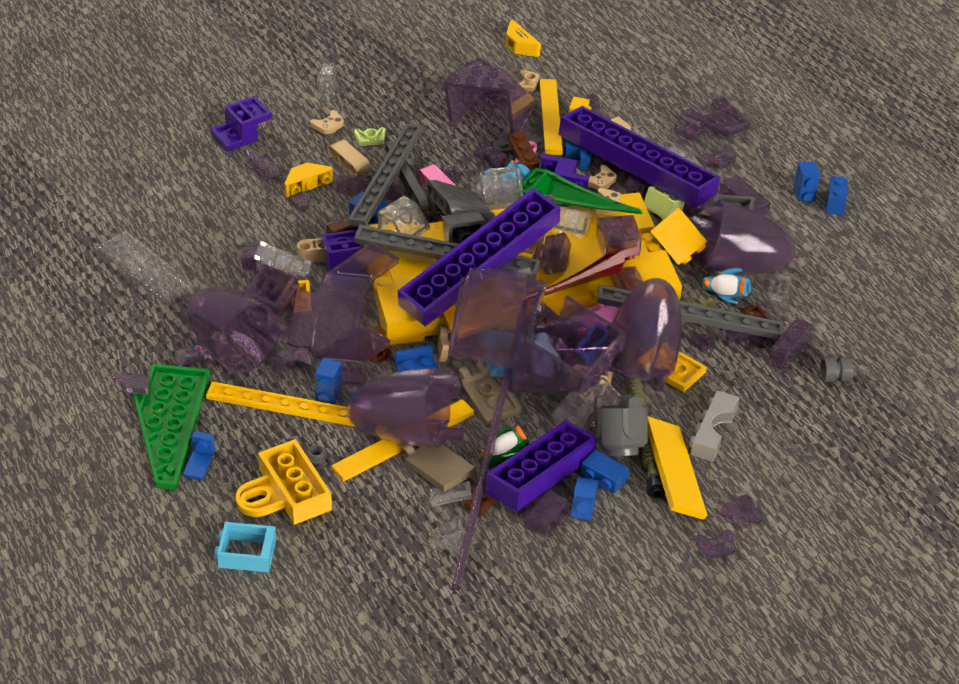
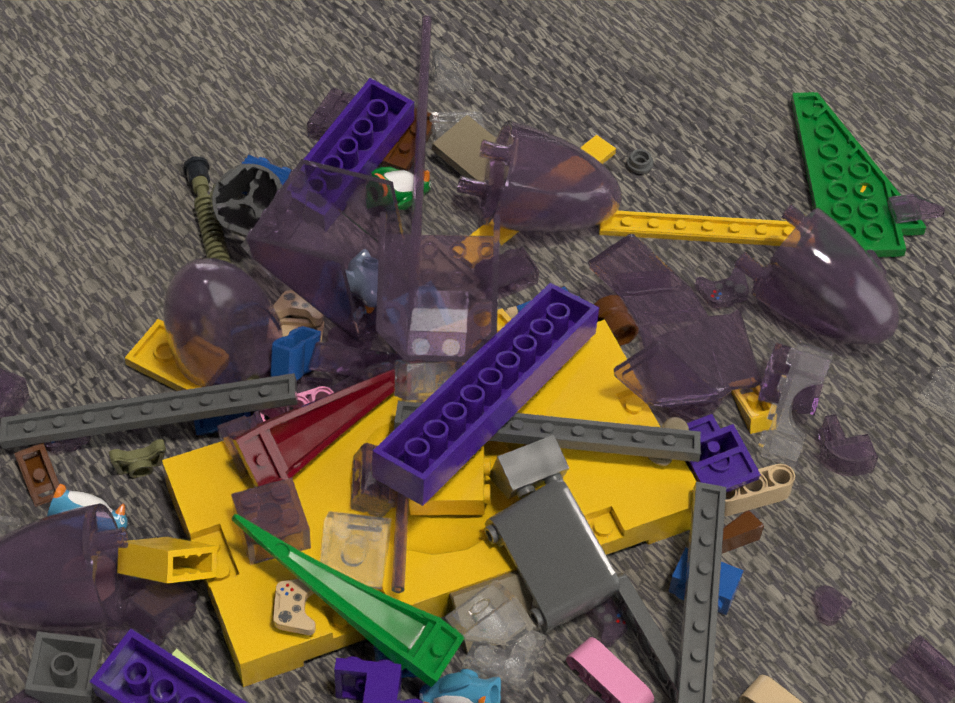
camera: 170 degrees right, 10 degrees up
blue bracket [183,431,215,480] -> none
medium azure window [214,522,276,572] -> none
yellow brick [236,439,332,525] -> none
yellow slope [285,163,333,198] -> none
blue brick [315,358,342,404] -> none
bracket [336,173,407,205] -> none
clear slope [378,195,430,236] -> none
blue brick [570,477,599,521] -> none
yellow tile [647,416,708,519] -> none
light grey arch [689,390,740,462] -> none
clear purple piece [695,529,736,559] -> none
clear purple plate [720,495,762,530] -> none

